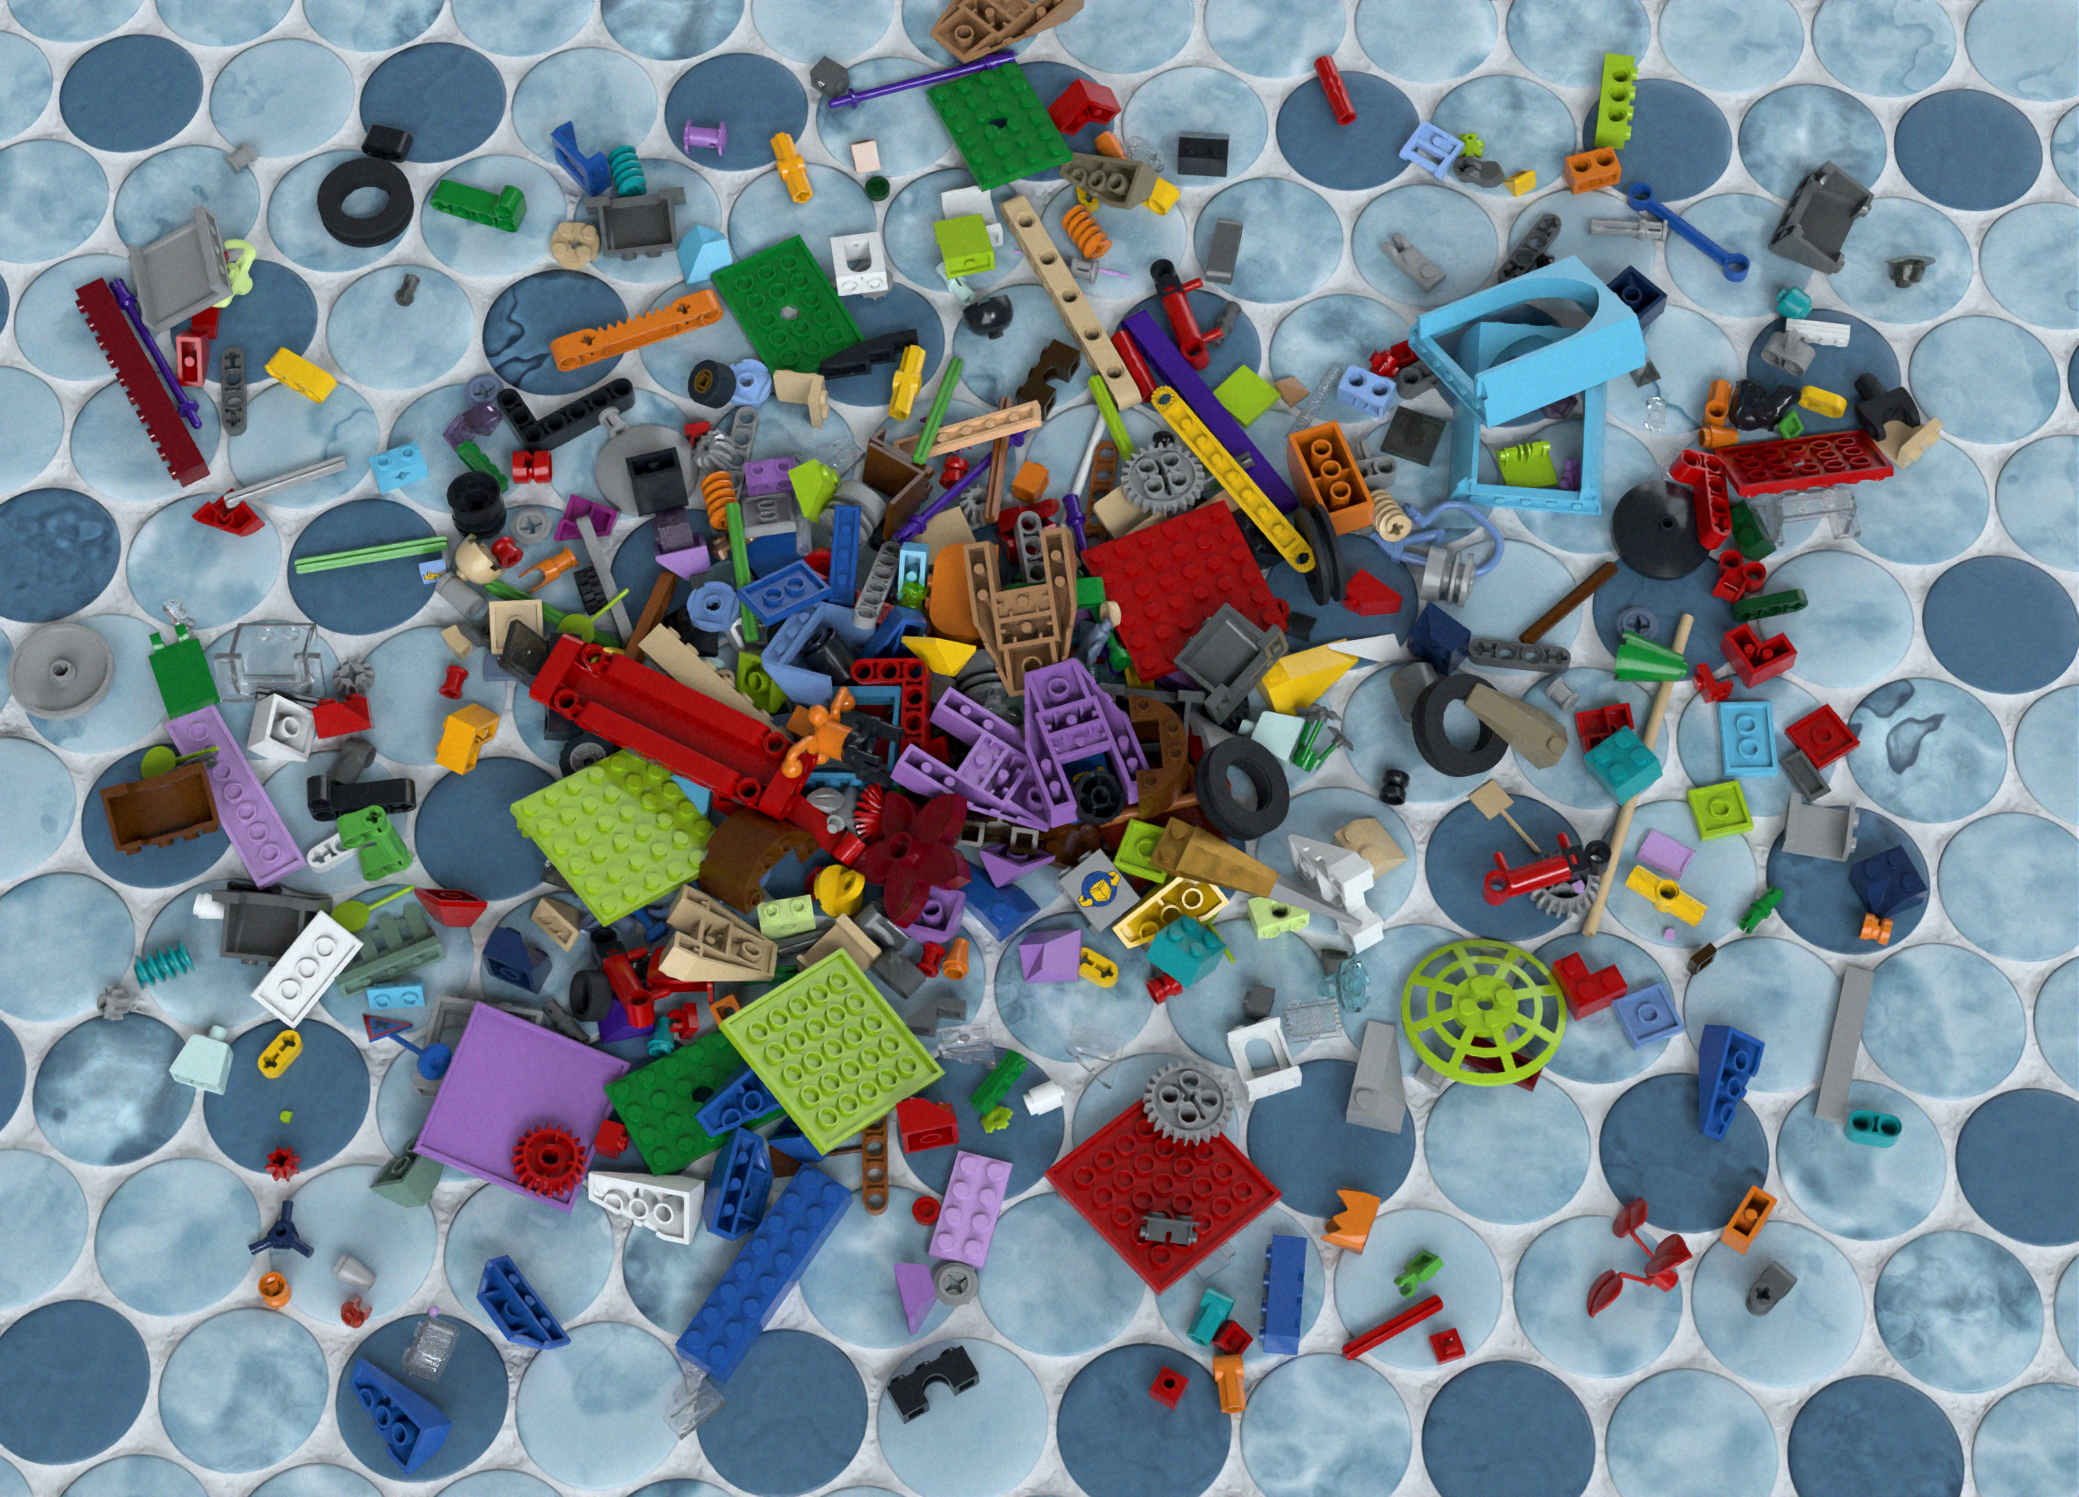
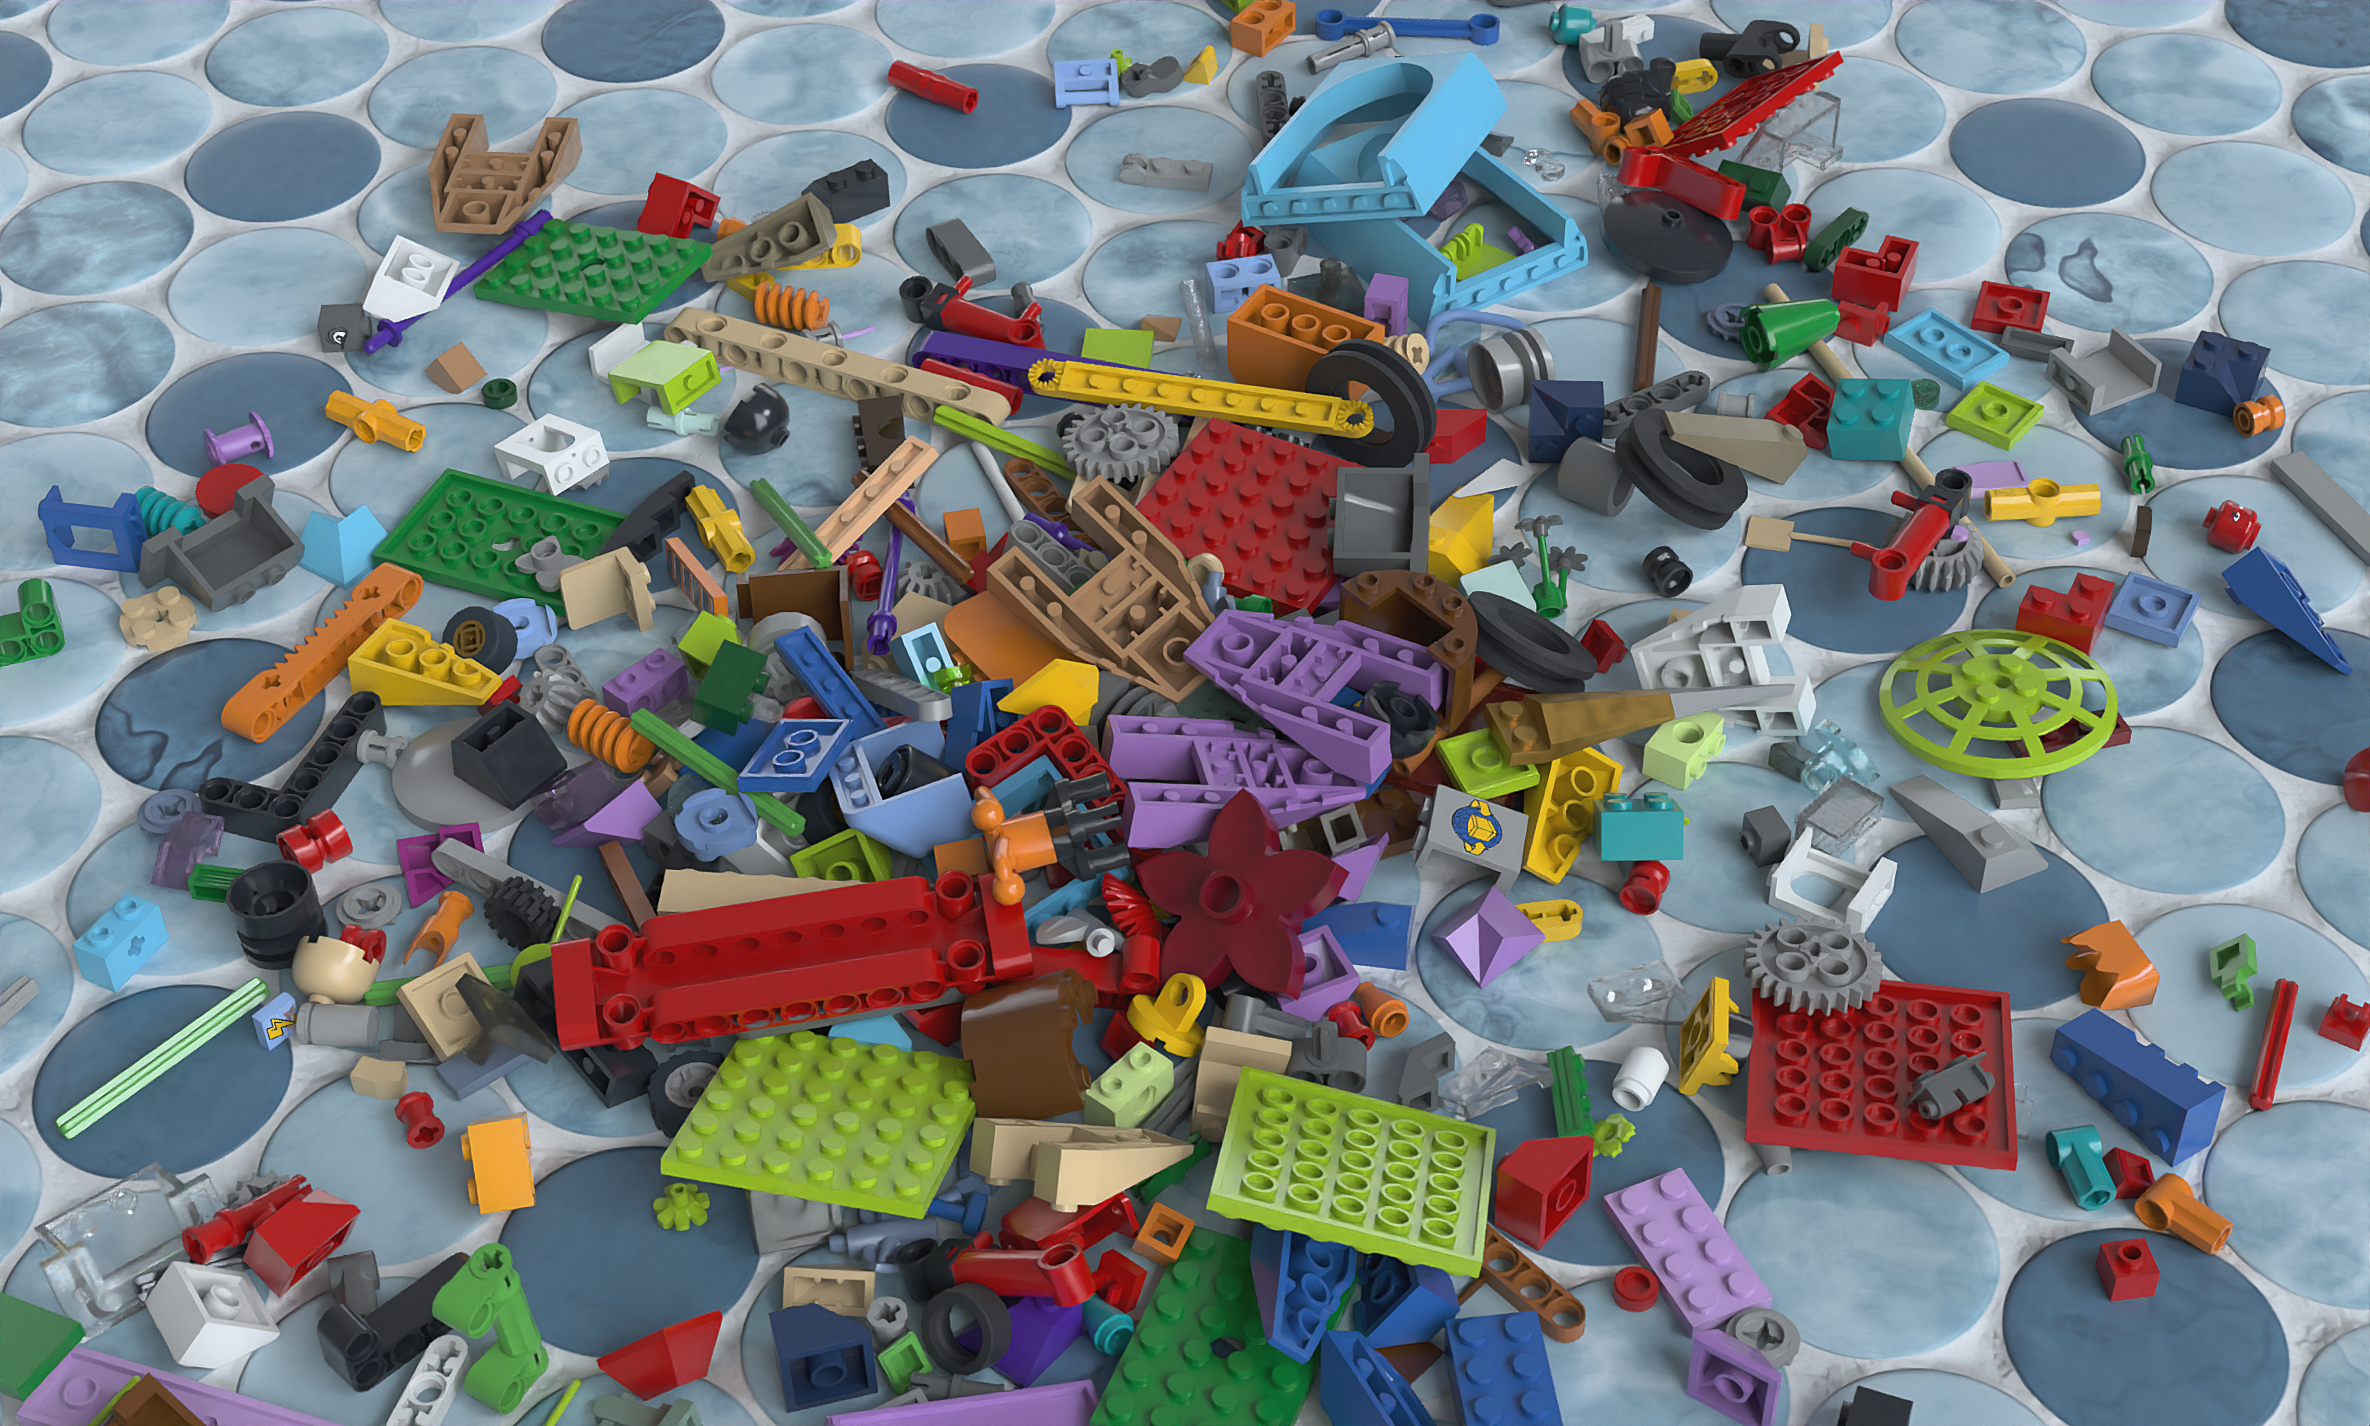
camera: 40 degrees left, 20 degrees down
none -> red pin [181,1174,313,1265]
none -> red tile [195,463,264,520]
none -> yellow wedge [347,618,502,705]
none -> white slope [362,235,460,323]
none -> light grey animal [515,535,586,592]
none -> orange tile [665,537,729,618]
none -> dark green brick [690,639,771,737]
none -> light grey bush [866,1296,909,1354]
none -> bright green slope [875,1330,934,1396]
none -> medium lavender brick [1364,273,1409,338]
none -> red tile [1580,619,1628,673]
none -> orange plate [1624,108,1674,147]
none -> yellow piece [1678,976,1754,1097]
none -> clear green bush [1911,378,1940,411]
none -> red head [2202,500,2262,554]

